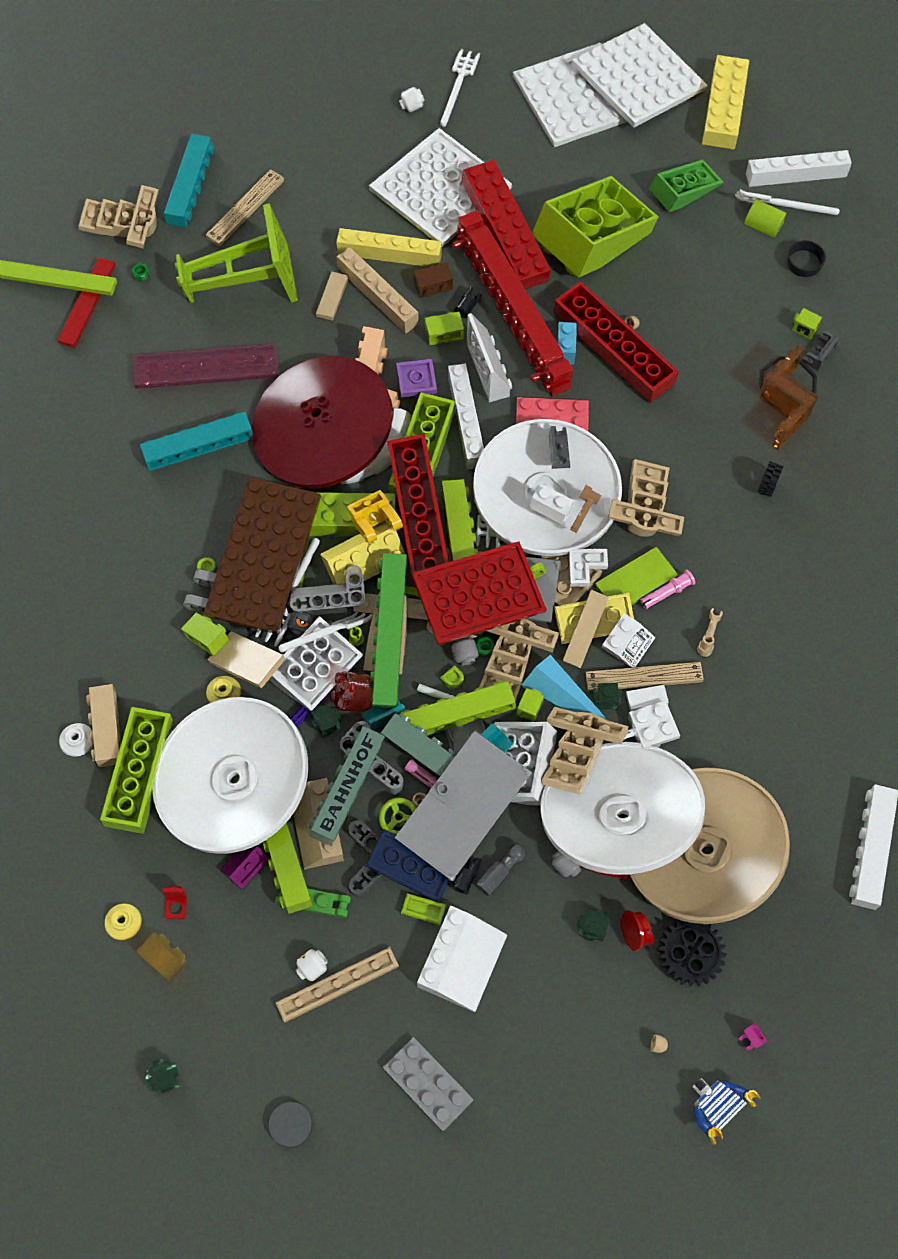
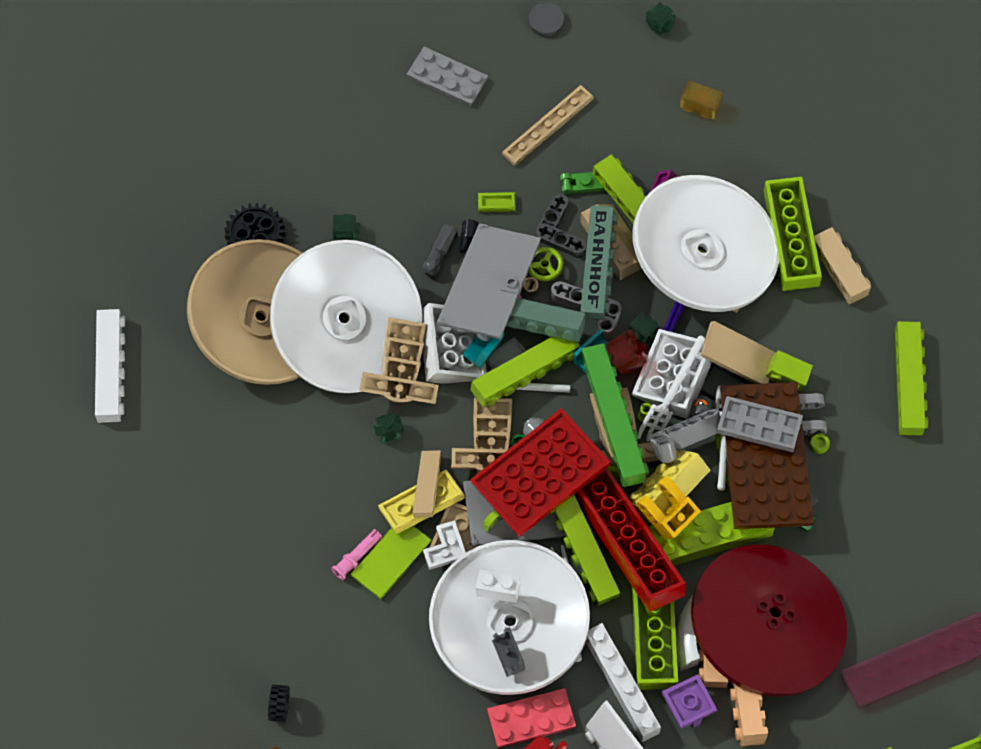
camera: 165 degrees right, 0 degrees up
white piece [59,723,94,757] -> none
light yellow piece [104,903,142,940] -> none
teal brick [140,412,253,471] -> none
red bracket [163,886,188,919] -> none
light yellow piece [206,676,241,703] -> none
white head [296,949,328,981] -> none
dark blue tile [365,829,449,903] -> none
white slope [417,906,507,1012] -> none
lime tile [440,665,464,689] -> none
lime brick [516,688,544,722] -> none
medium azure wedge [521,655,608,721] -> none
medium nougat brick [570,485,601,533] -> none
tan tile [585,662,704,692] -> none
white slope [602,613,655,668] -> none
tan slope [608,459,684,537] -> none
red hat [620,910,654,951] -> none
white plate [624,701,680,749] -> none
white tile [626,685,669,712] -> none
tan hinge [651,1034,668,1053] -> none
torso [692,1078,761,1145] -> none
tan brick [697,608,723,657] -> none
dark pink tile [739,1023,768,1050] -> none
none -> light grey plate [717,396,803,452]
none -> lime brick [895,321,928,435]

